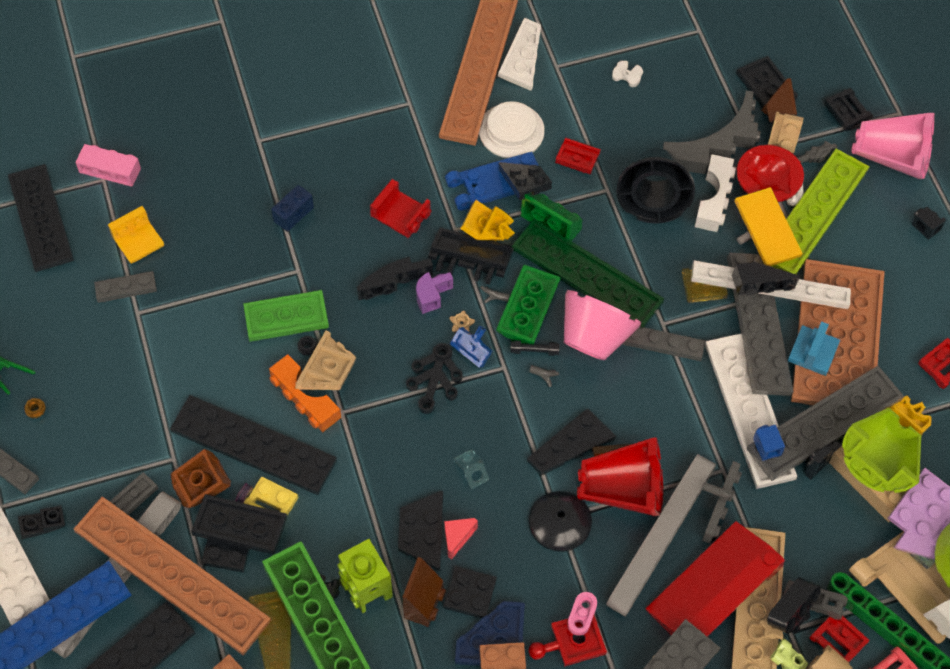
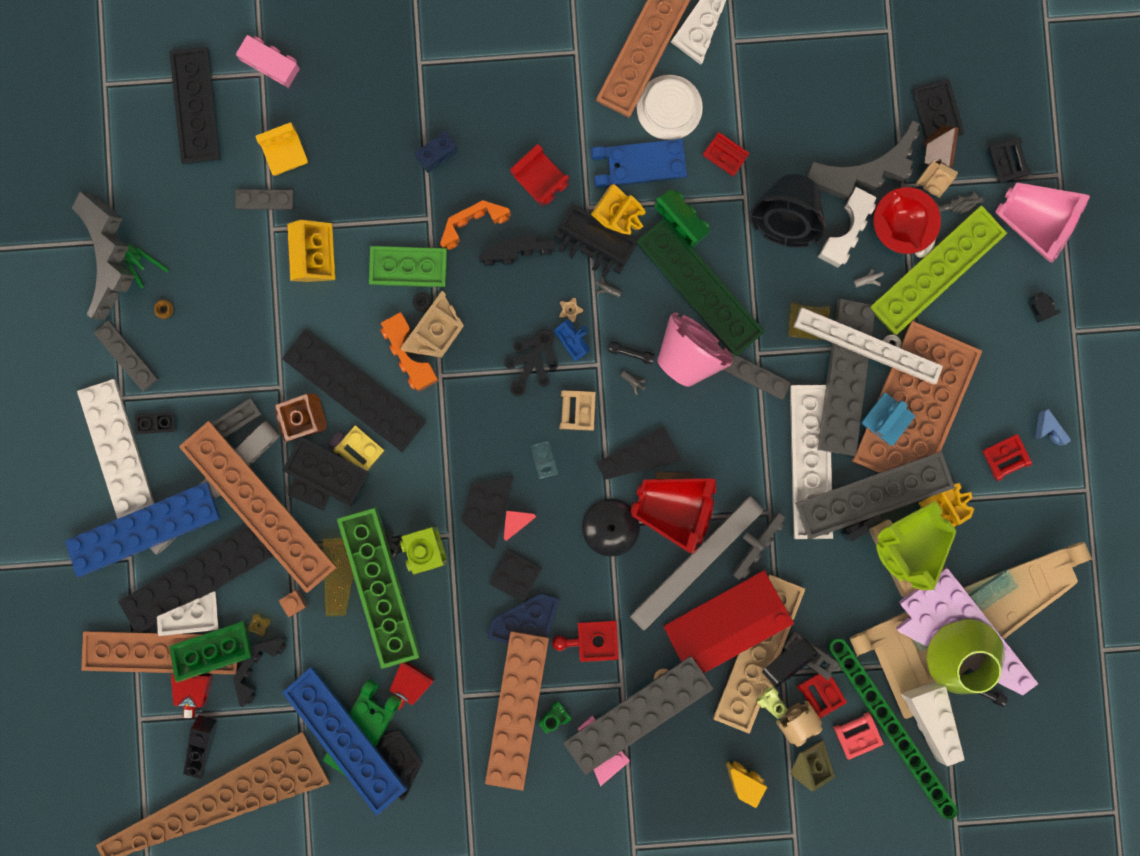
camera: 10 degrees right, 25 degrees up
reddish brown slope [402,557,446,627] -> none
medium lavender brick [416,272,453,314] -> none
green slope [496,265,561,344] -> none
black wing [498,162,552,200] -> none
bright pink plate [568,592,597,635] -> none
white piece [612,61,643,87] -> none
black slope [732,262,800,295] -> none
yellow tile [734,187,803,266] -> none
blue brick [753,425,785,461] -> none
none -> yellow slope [287,220,335,282]
none -> orange slope [440,200,511,250]
none -> tan plate [559,391,596,431]

